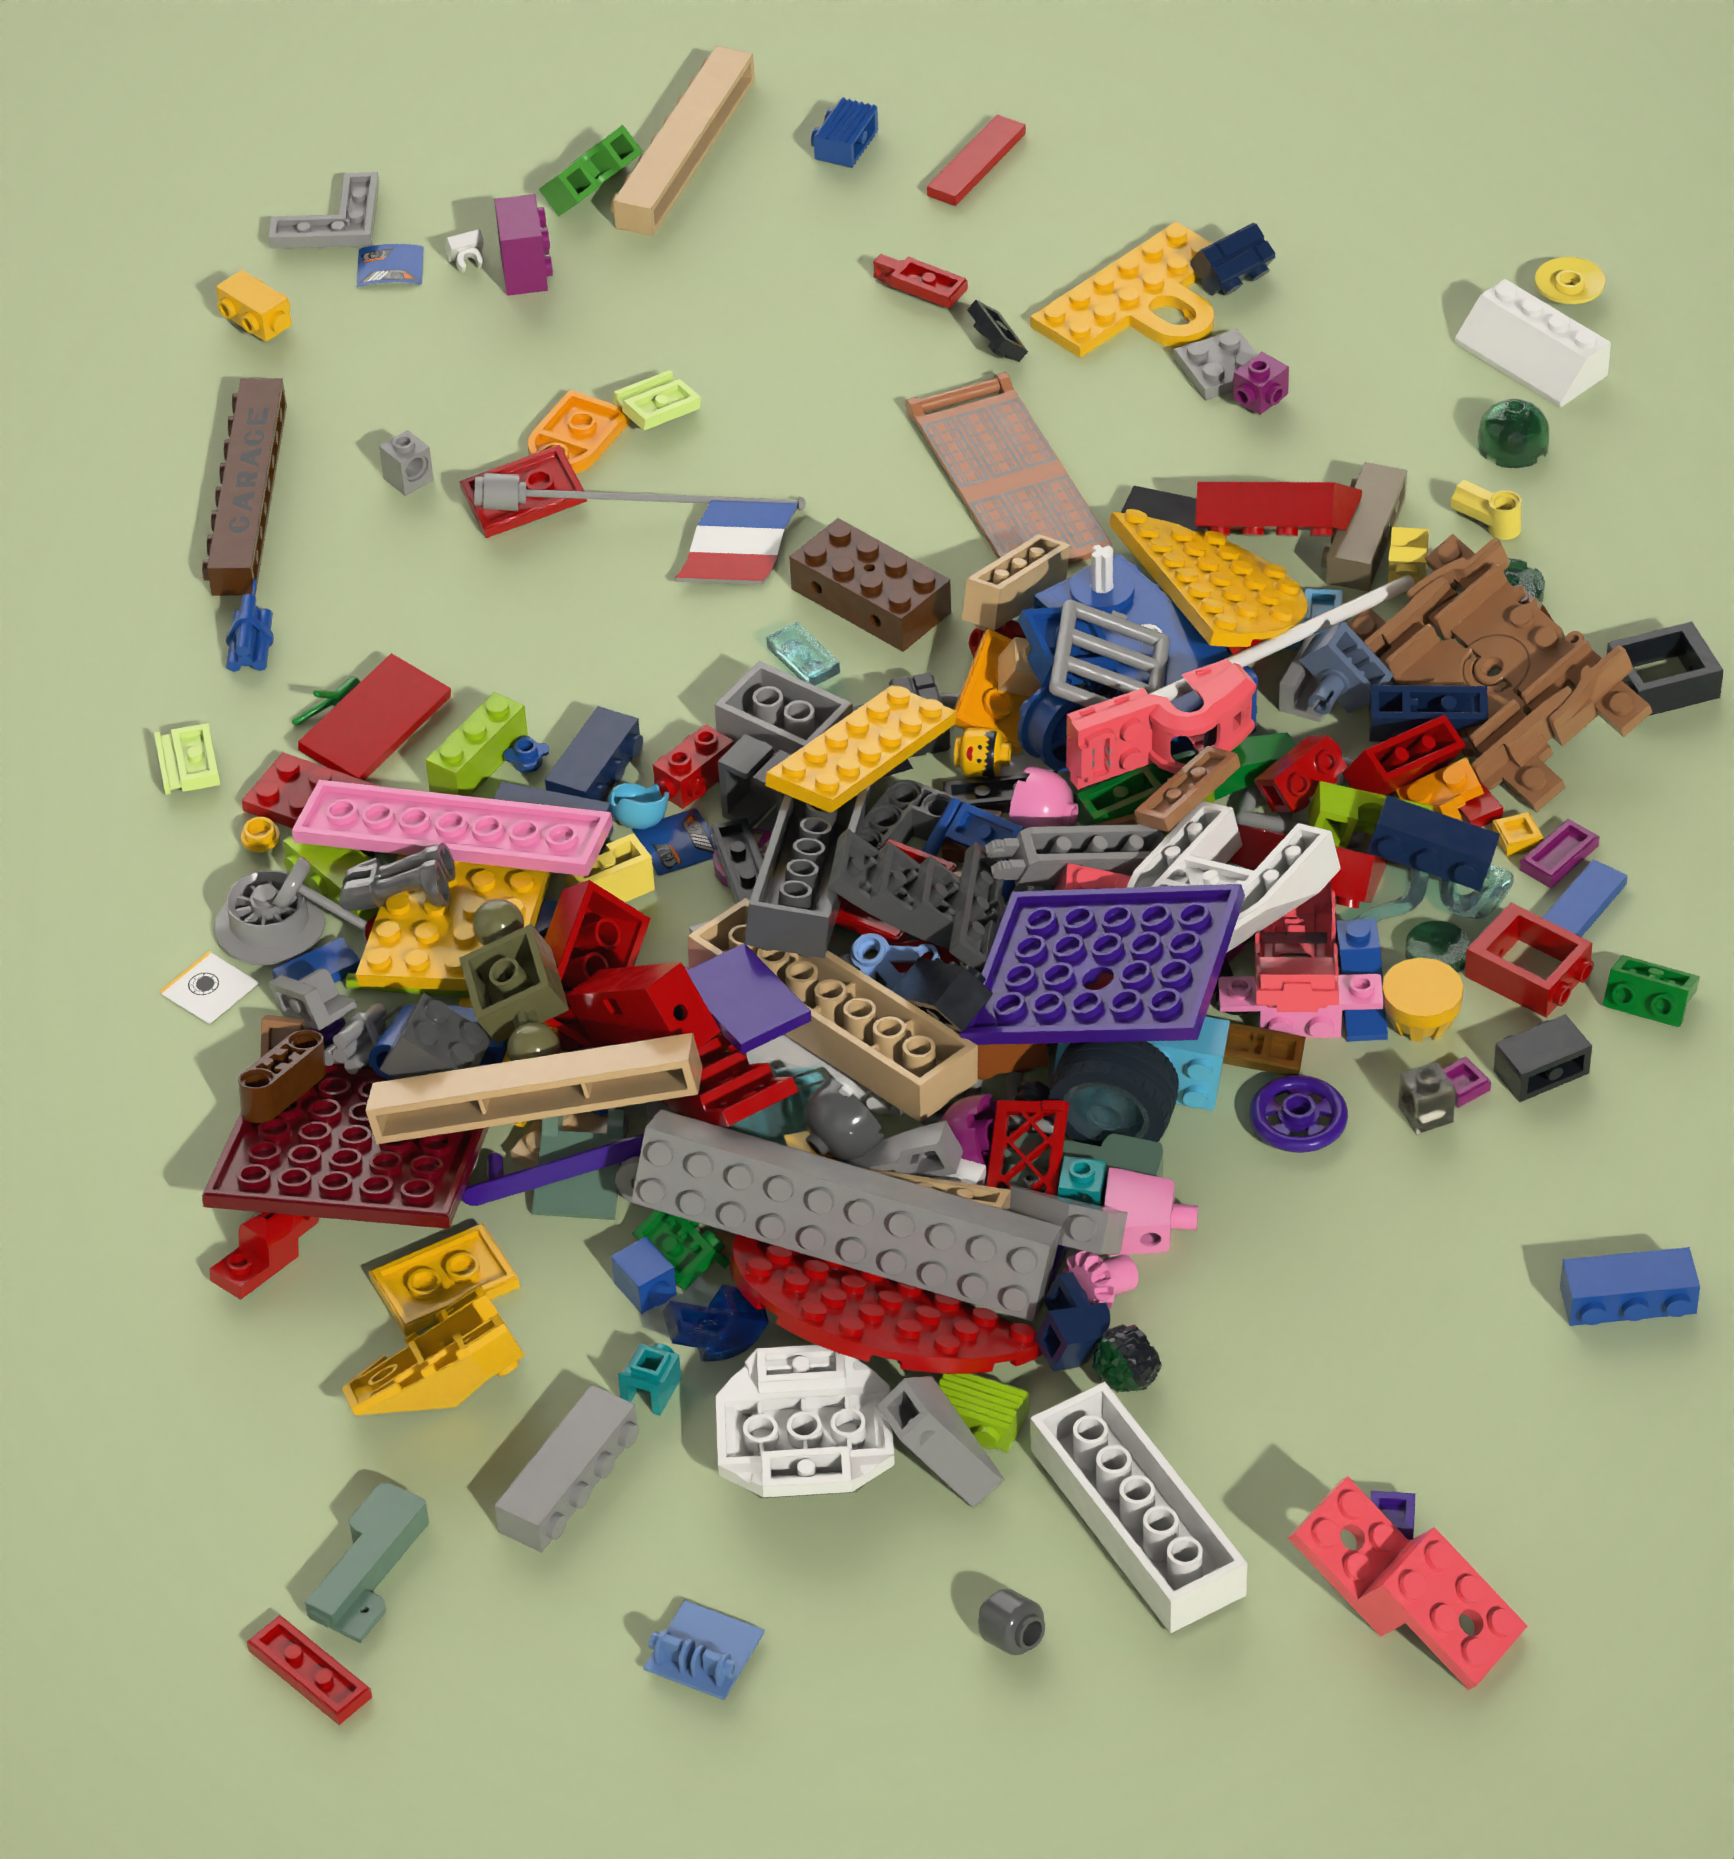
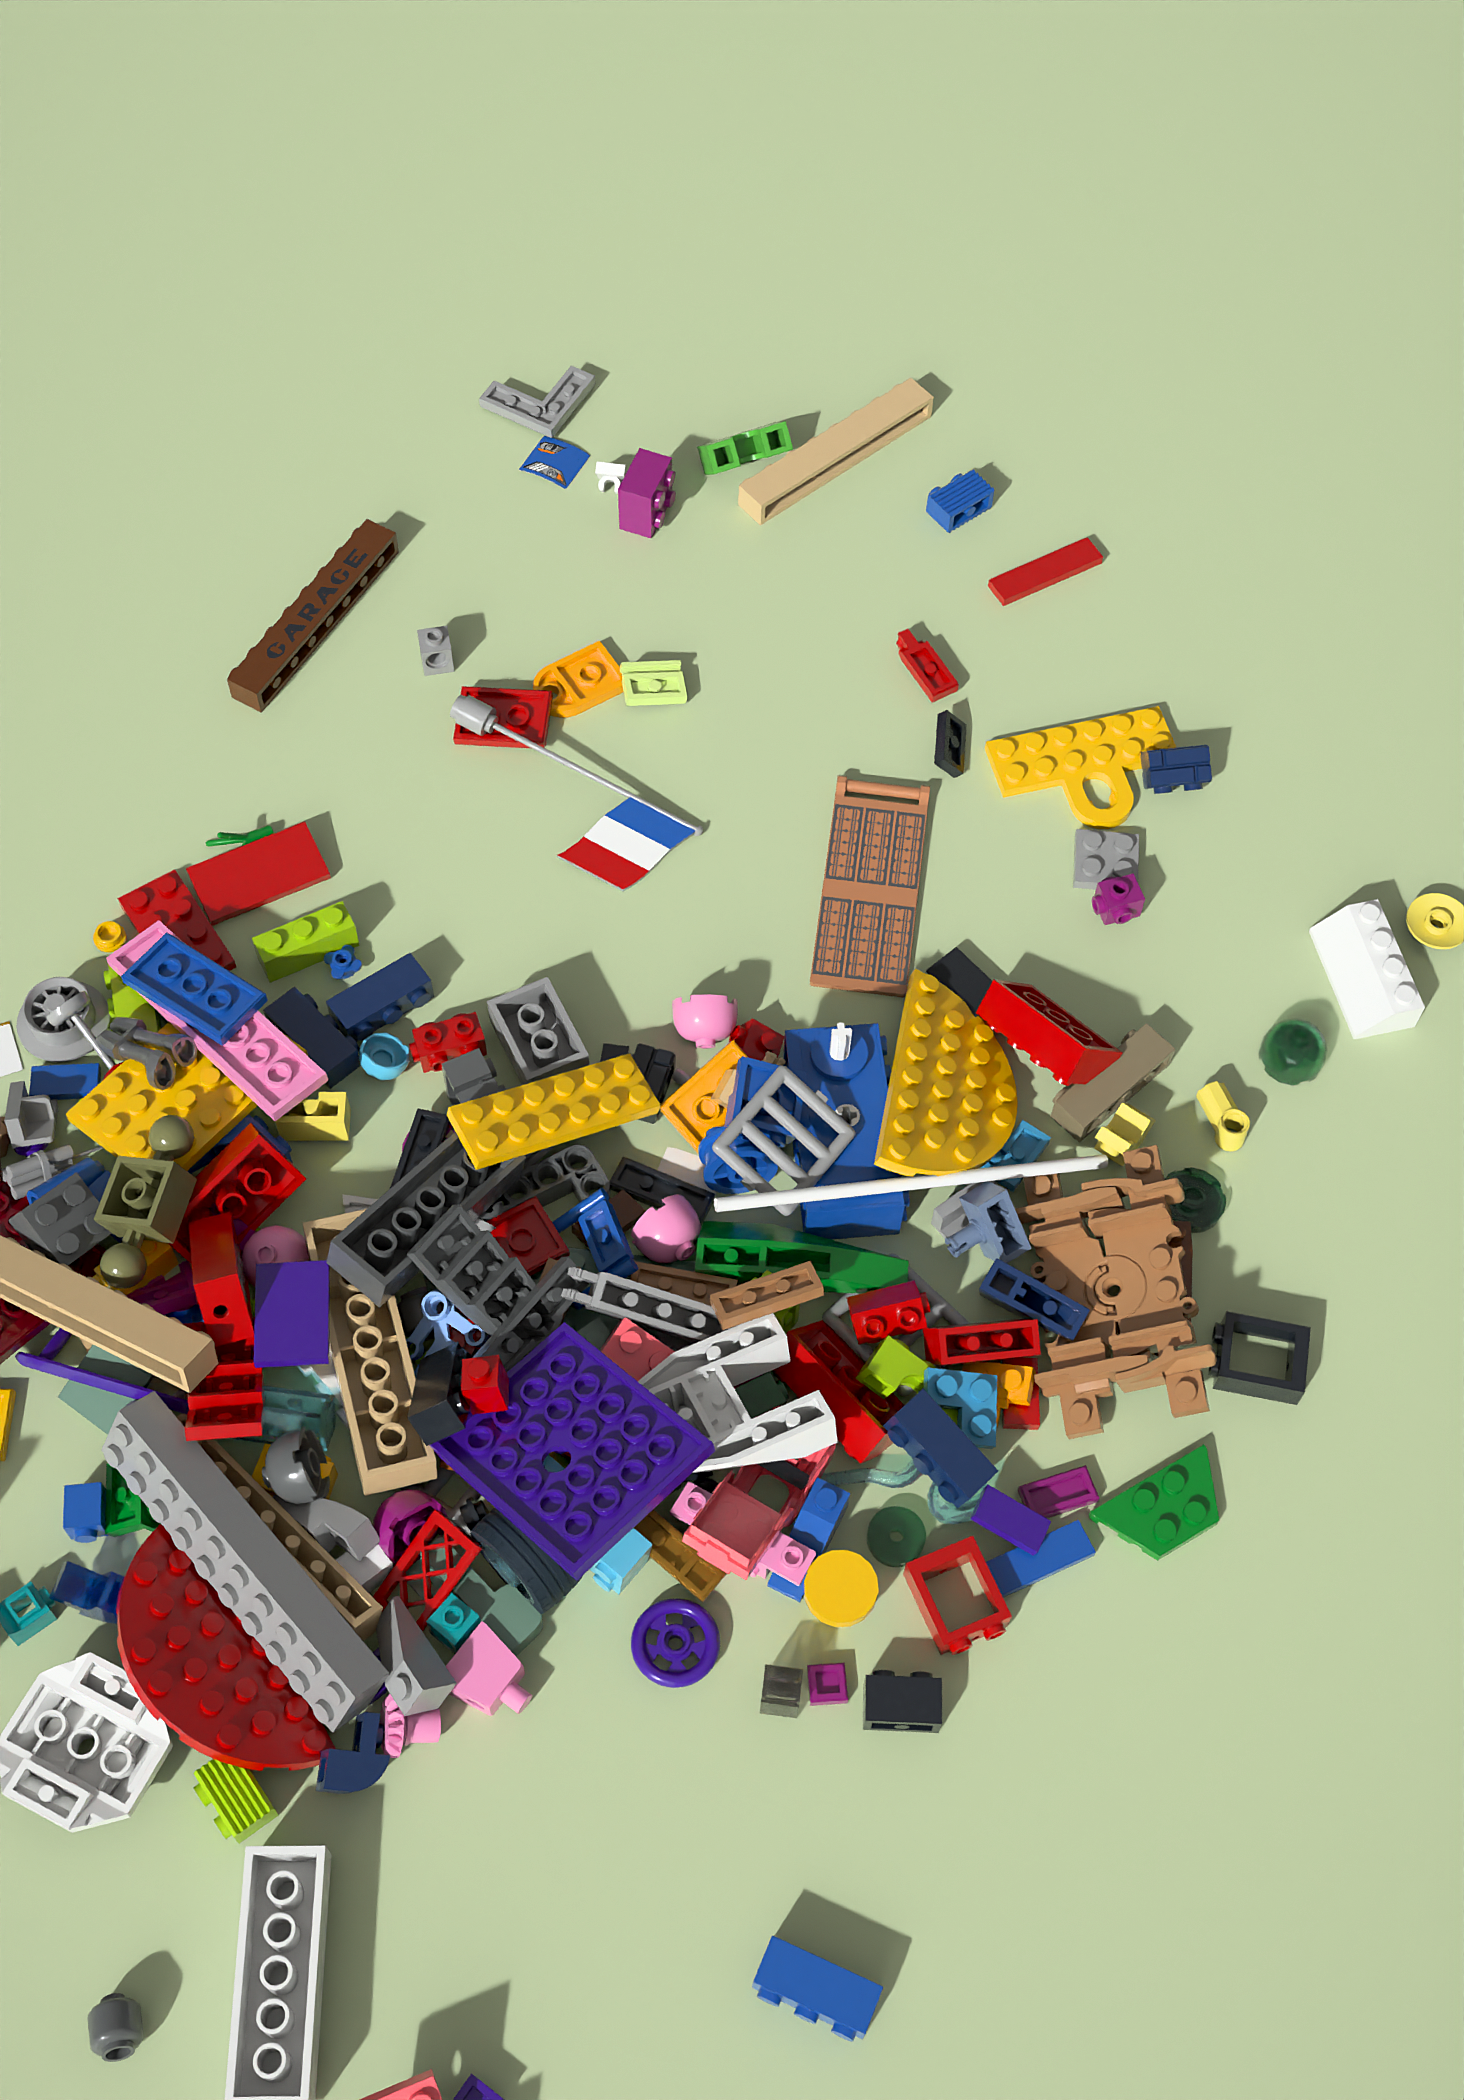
camera: 25 degrees right, 15 degrees up
yellowish green plate [154,723,220,795] -> none
yellow brick [216,270,292,342] -> none
blue piece [226,579,274,672] -> none
blue sticker [632,808,715,876] -> none
clear light blue plate [766,622,840,686] -> none
reddish brown piece [789,518,951,652] -> none
light grey slope [876,1376,1005,1507] -> none
yellow head [954,727,1011,778] -> none
tan brick [962,534,1071,631] -> none
coral piece [1066,659,1257,789] -> none
piece [1092,1324,1162,1393] -> none
yellow tile [1492,812,1544,856] -> none
green bracket [1603,955,1700,1027] -> none
none -> blue tile [121,932,268,1046]
none -> red brick [461,1355,509,1415]
none -> bright pink cylinder [672,994,738,1049]
none -> dark azure plate [924,1368,997,1449]
none -> dark purple tile [970,1485,1051,1556]
none -> green wing [1089,1444,1220,1561]

